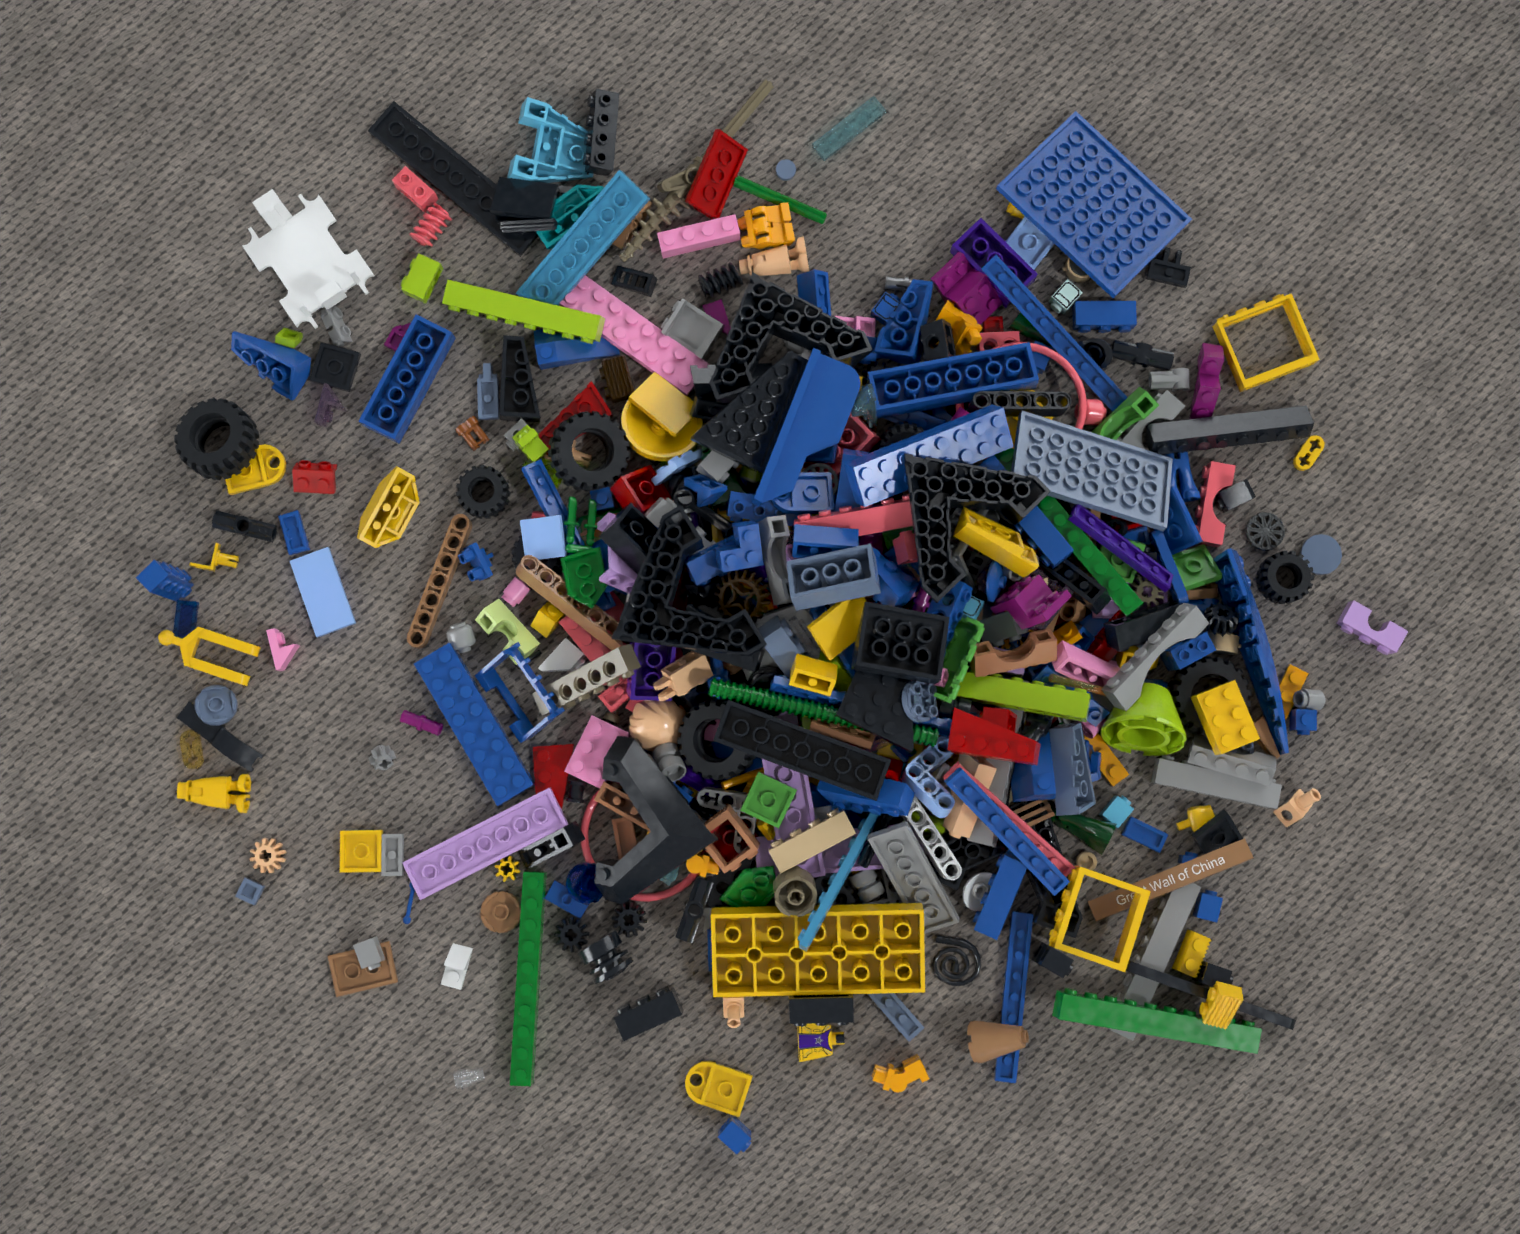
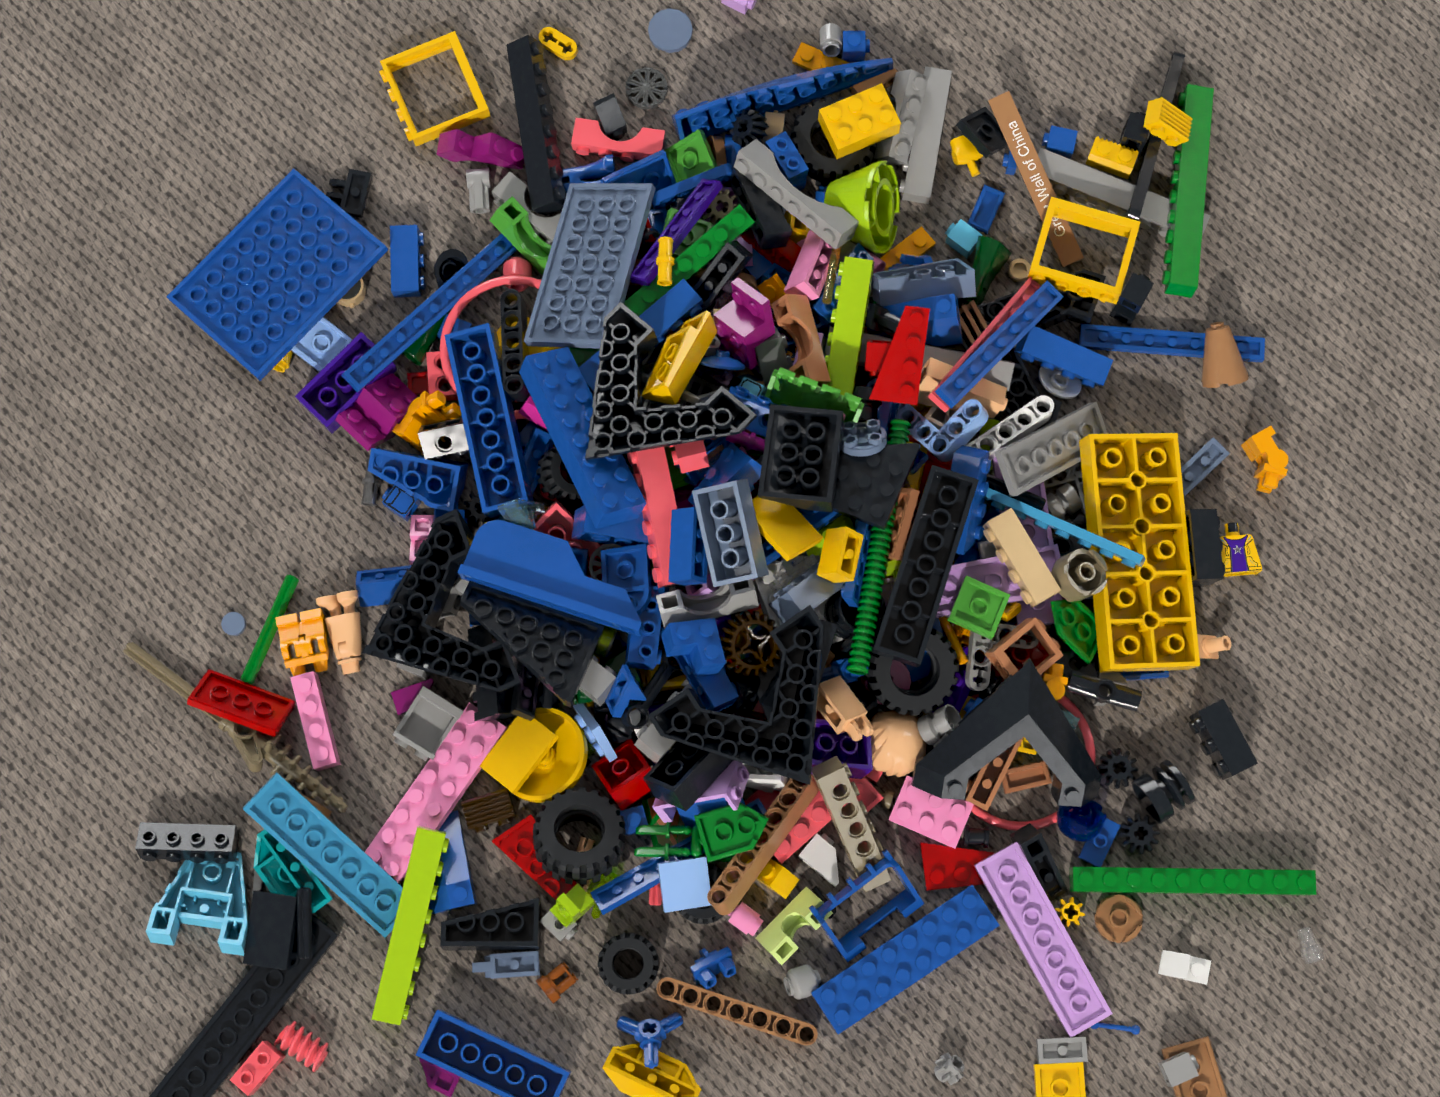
camera: 90 degrees left, 5 degrees down
magenta pin [400,710,443,736] -> none
lime brick [401,253,443,304] -> none
black slope [611,265,658,297] -> none
yellow plate [685,1061,753,1117] -> none
black piece [698,262,744,298] -> none
blue brick [718,1115,751,1154] -> none
clear light blue plate [812,96,886,161] -> none
black piece [932,935,981,986] -> none
light aqua brick [1049,279,1083,315] -> none
black piece [1111,340,1174,371] -> none
black tyre [1256,550,1314,604] -> none
light nougat bracket [1273,788,1321,827] -> none
none -> blue bush [616,1012,683,1069]
none -> yellow pin [656,236,675,286]

